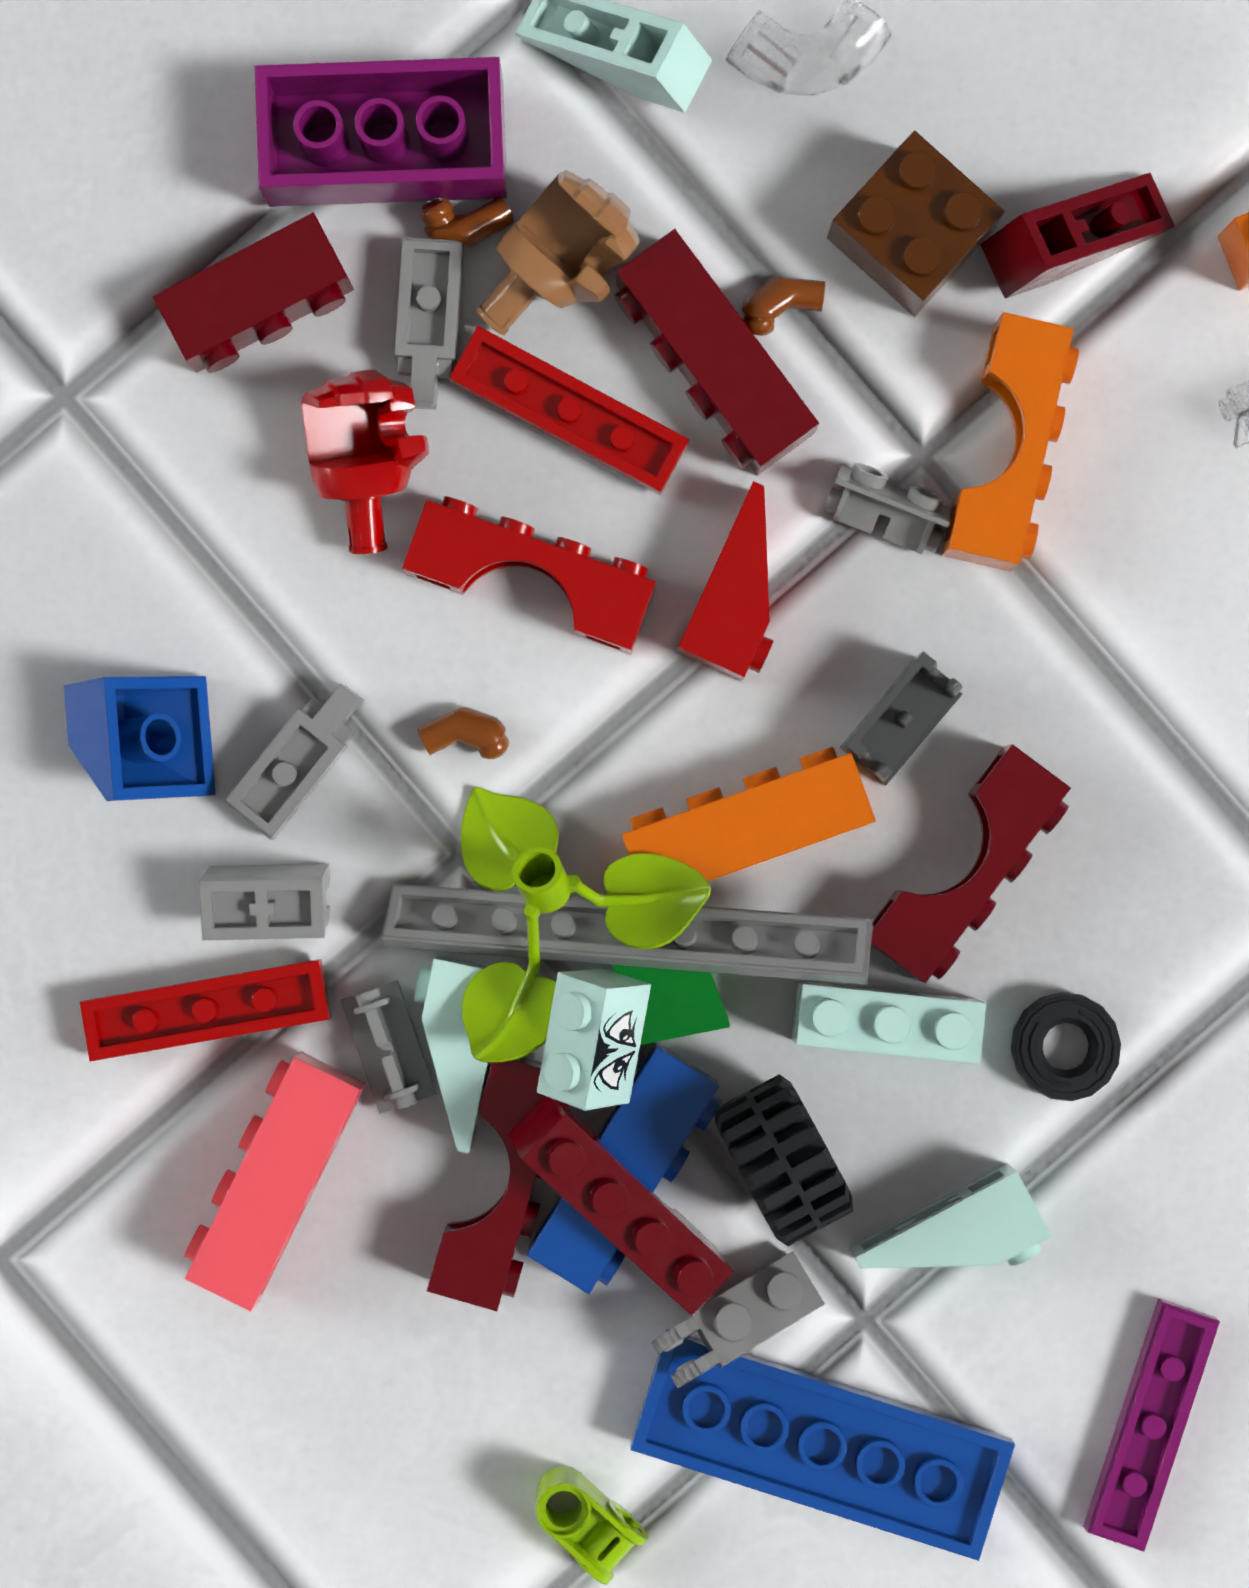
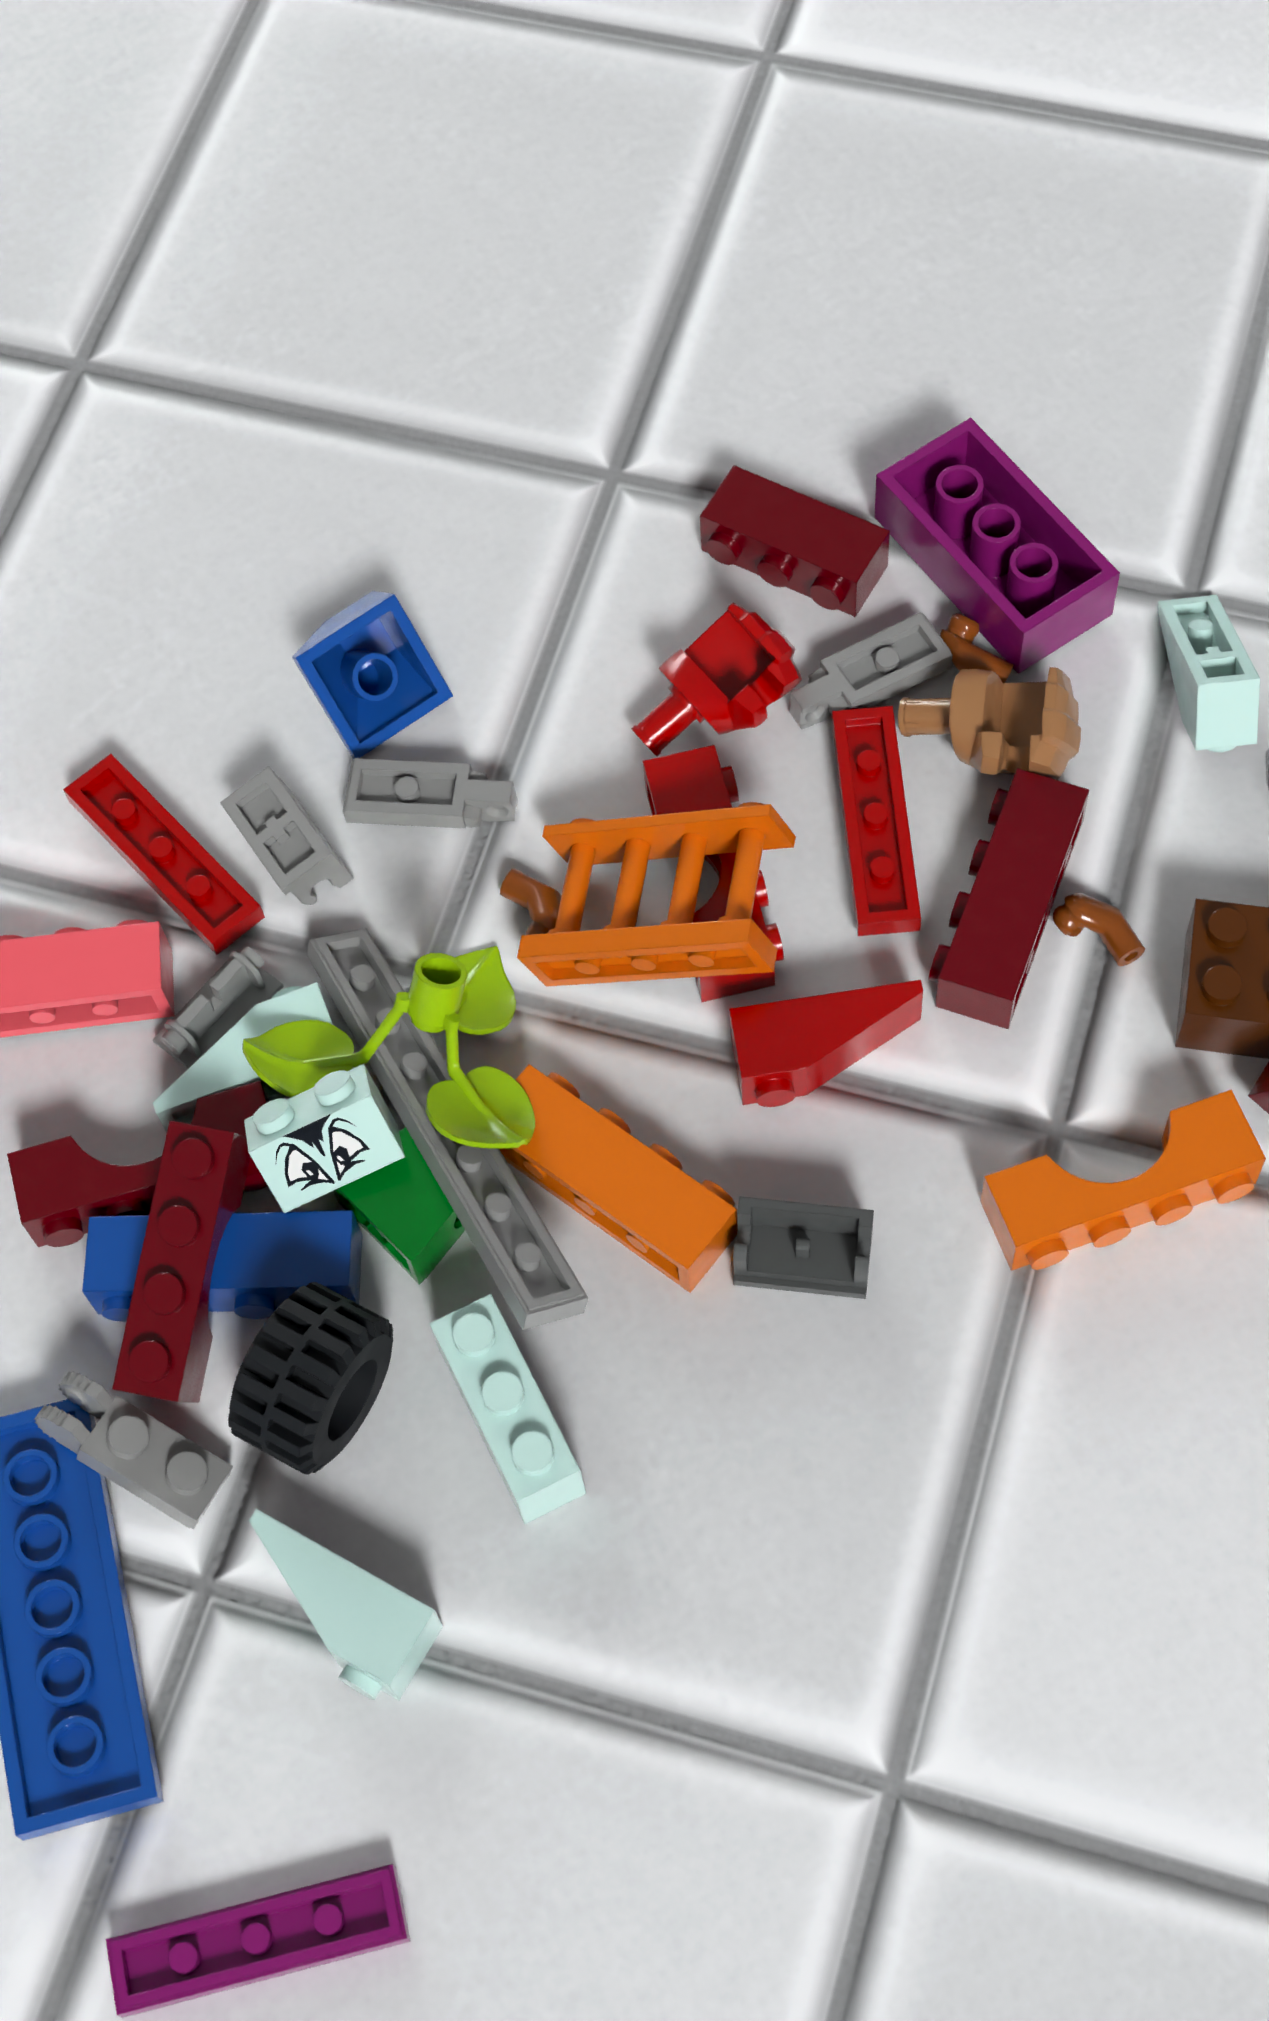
camera: 65 degrees right, 25 degrees down
light grey hinge [823,463,951,554] -> none
dark red arch [871,744,1071,984] -> none
black tyre [1011,992,1121,1101] -> none
none -> orange fence [517,802,796,987]

